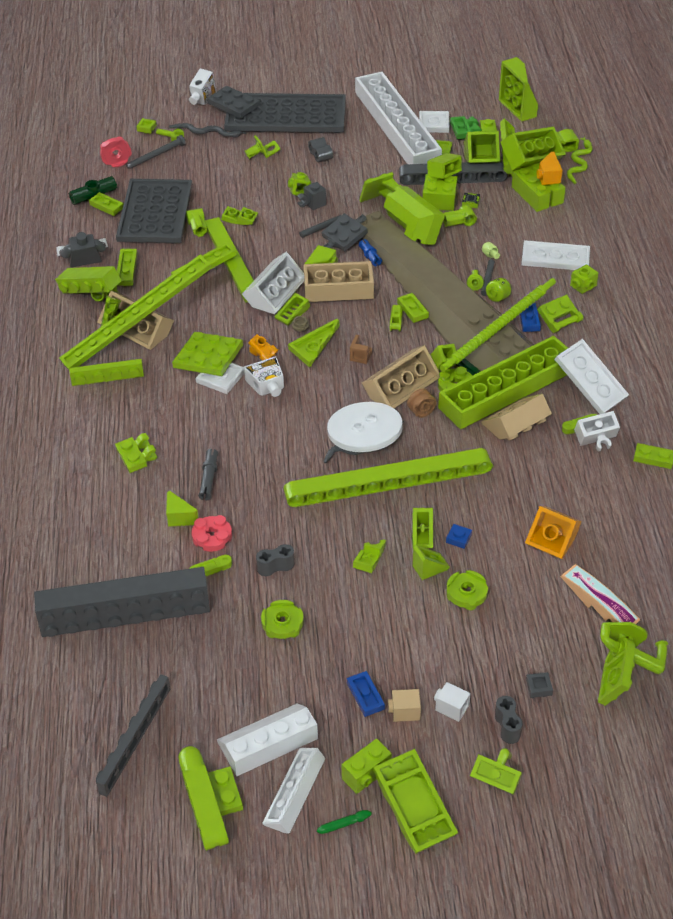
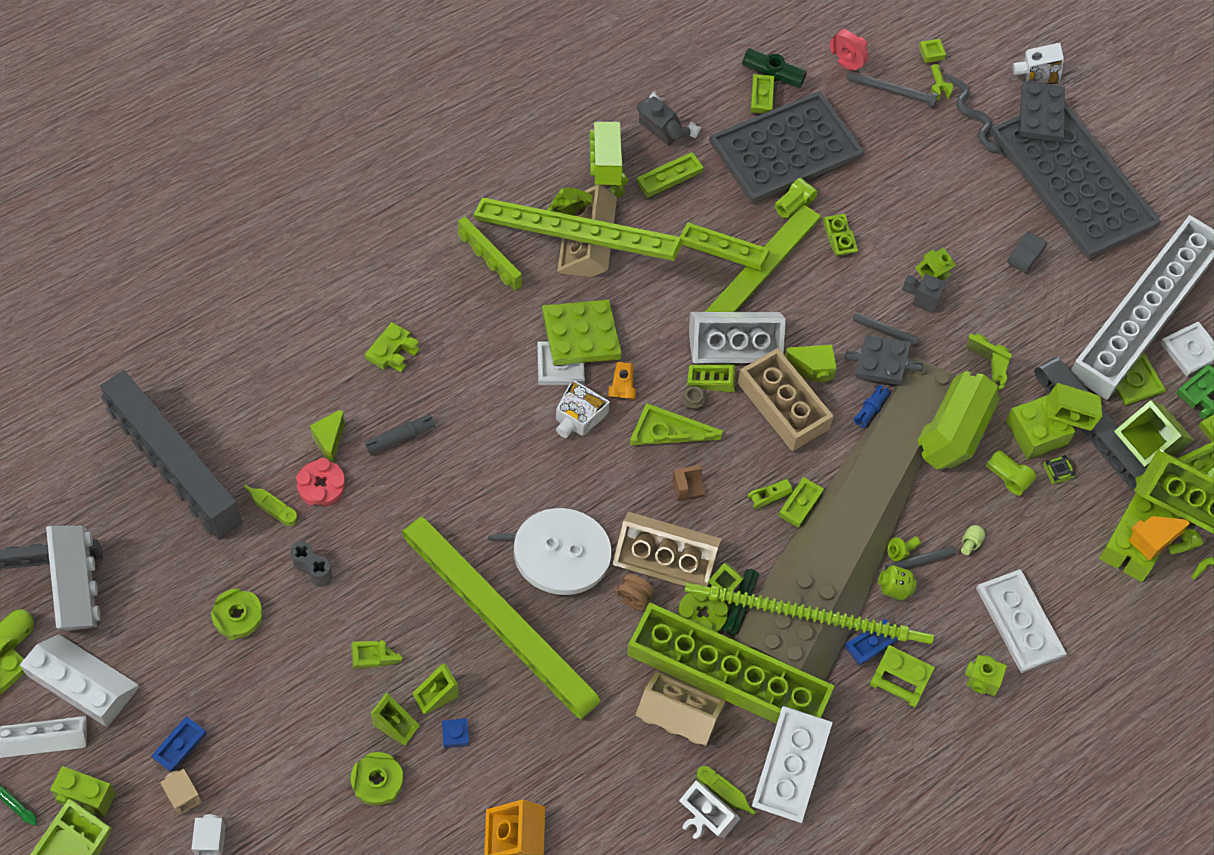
camera: 55 degrees right, 15 degrees up
lime bracket [244,135,281,159] -> none
none -> white slope [46,526,100,631]

